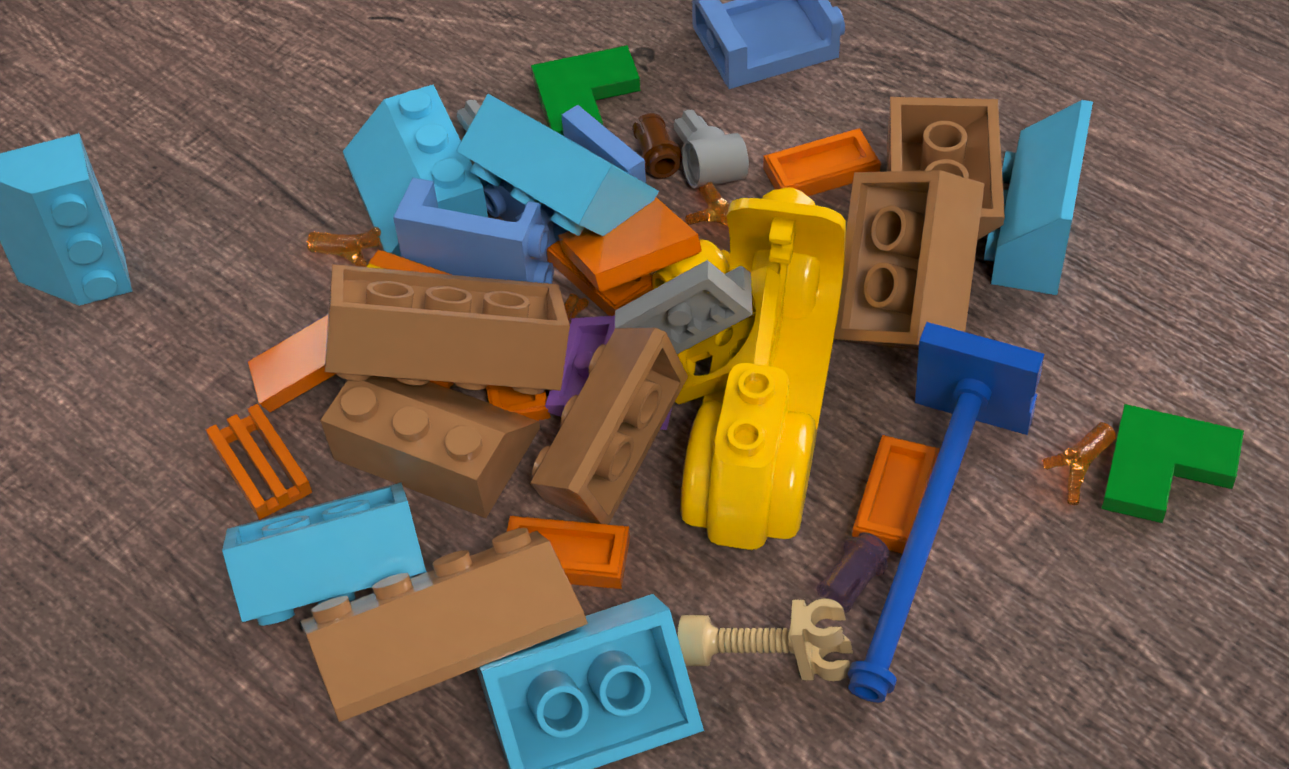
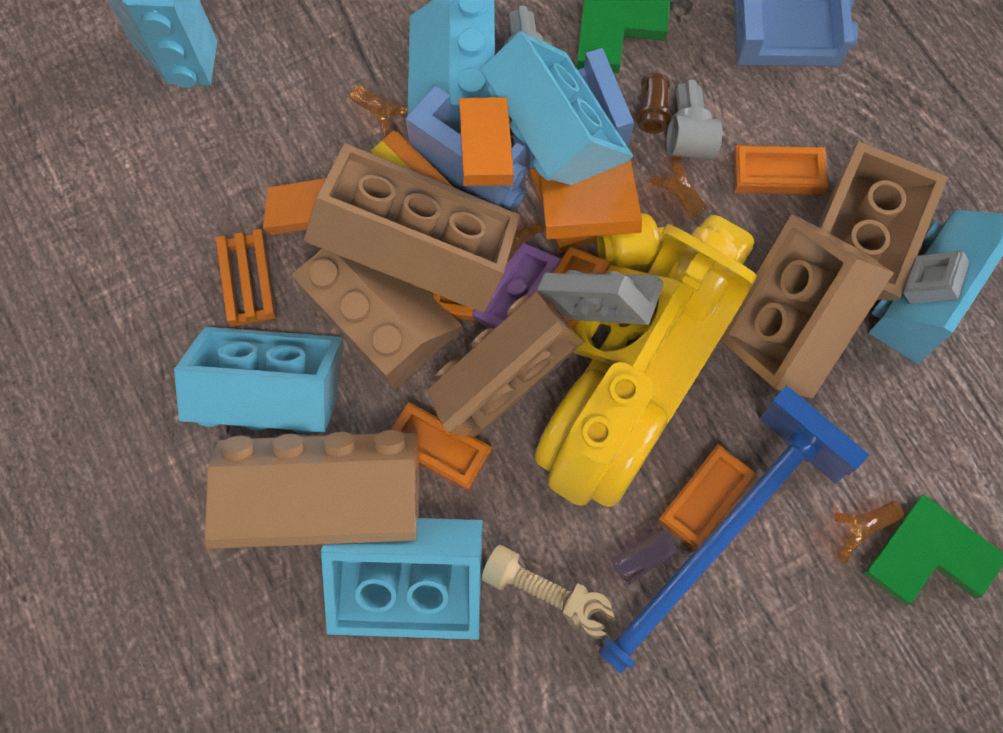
camera: 20 degrees right, 20 degrees up
none -> orange tile [459,97,514,186]
none -> light grey tile [903,250,970,304]

